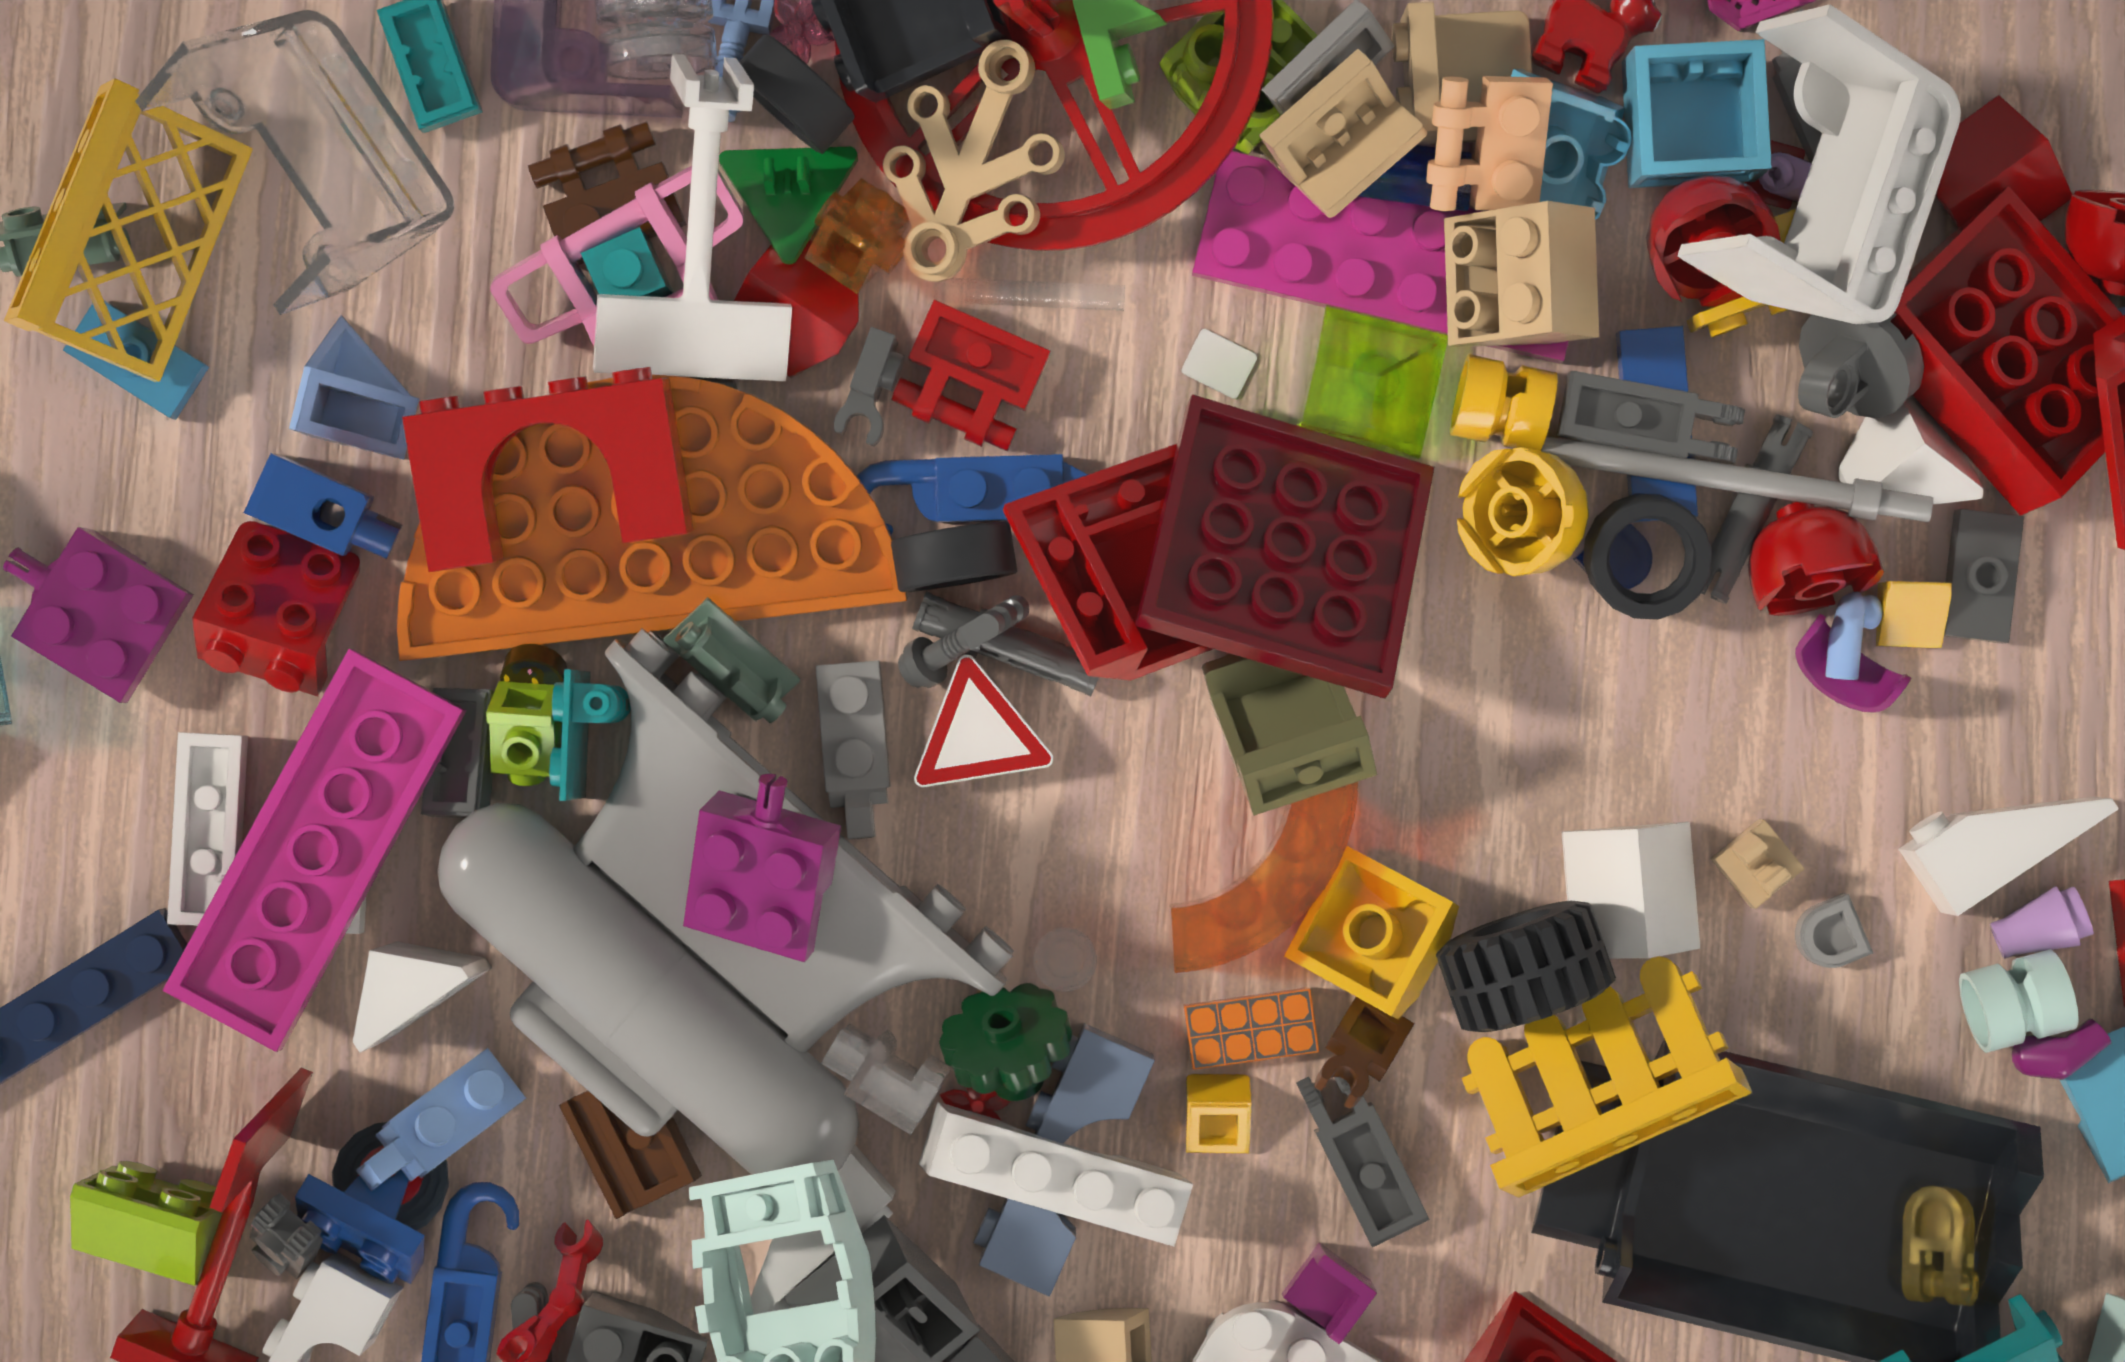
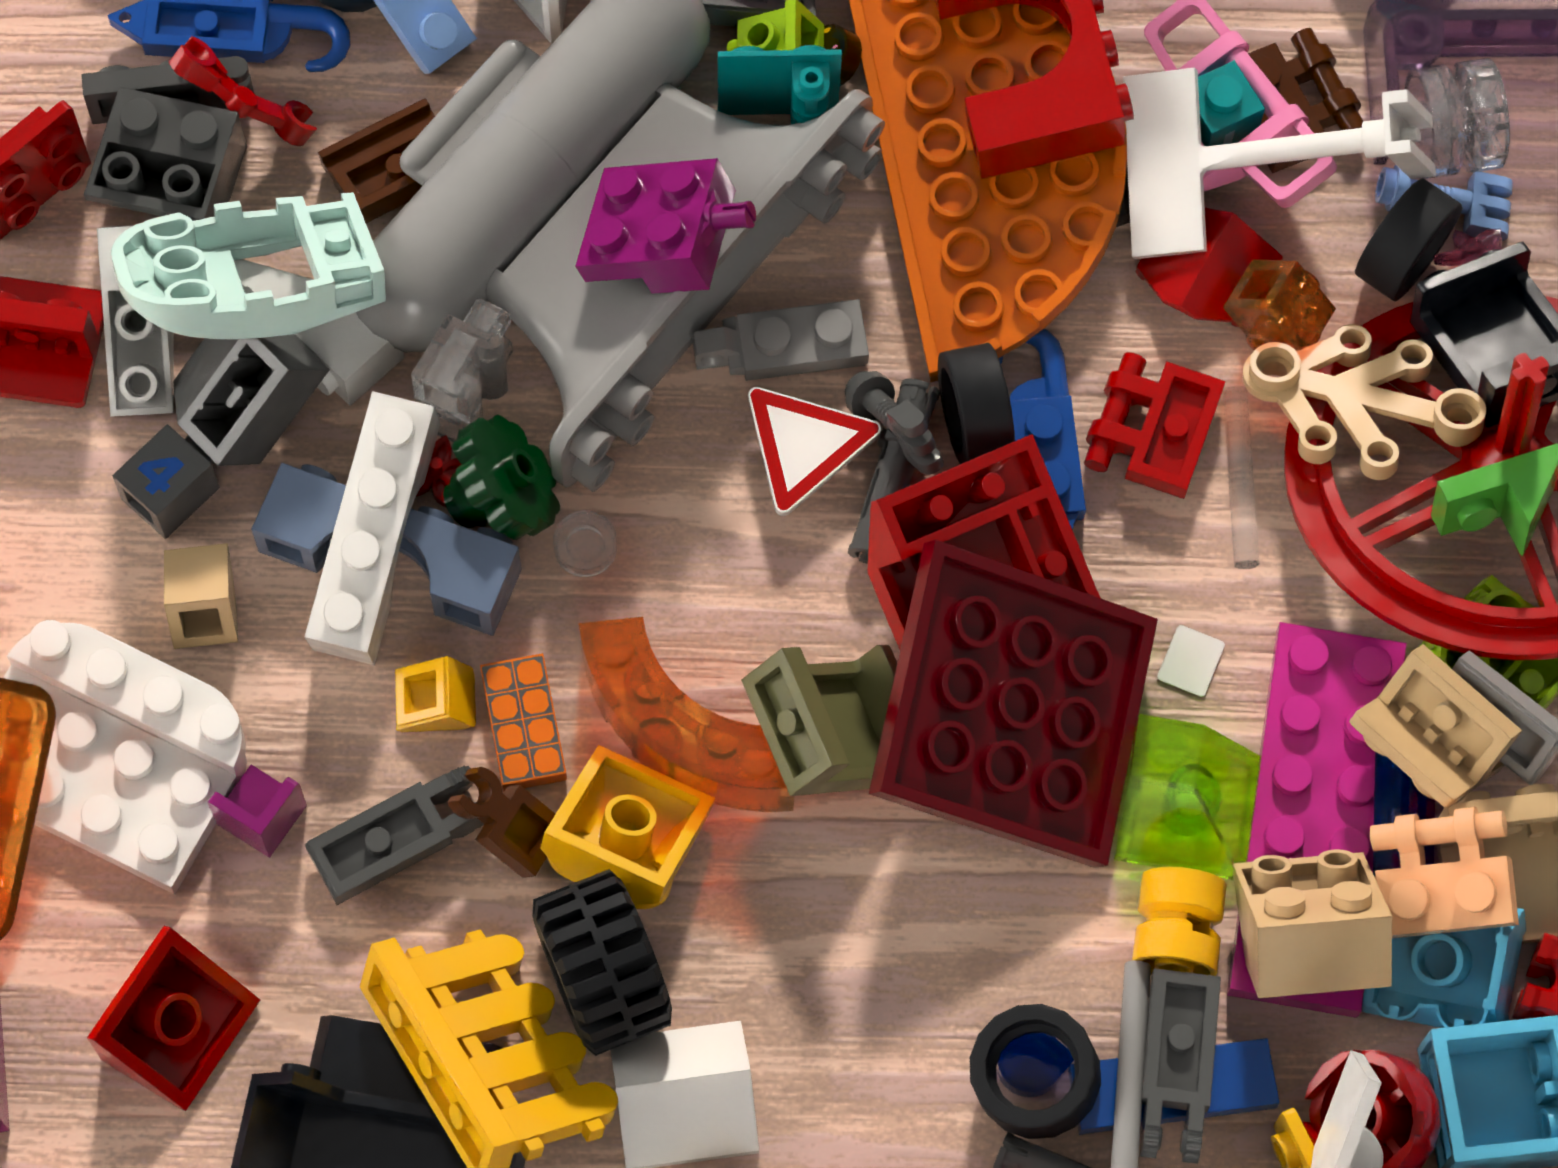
camera: 85 degrees right, 20 degrees down
sand green hinge [663,597,800,723] -> none
green piece [719,146,858,264] -> none
dark grey plate [834,327,905,447] -> none
yellow cylinder [1457,447,1589,576] -> none

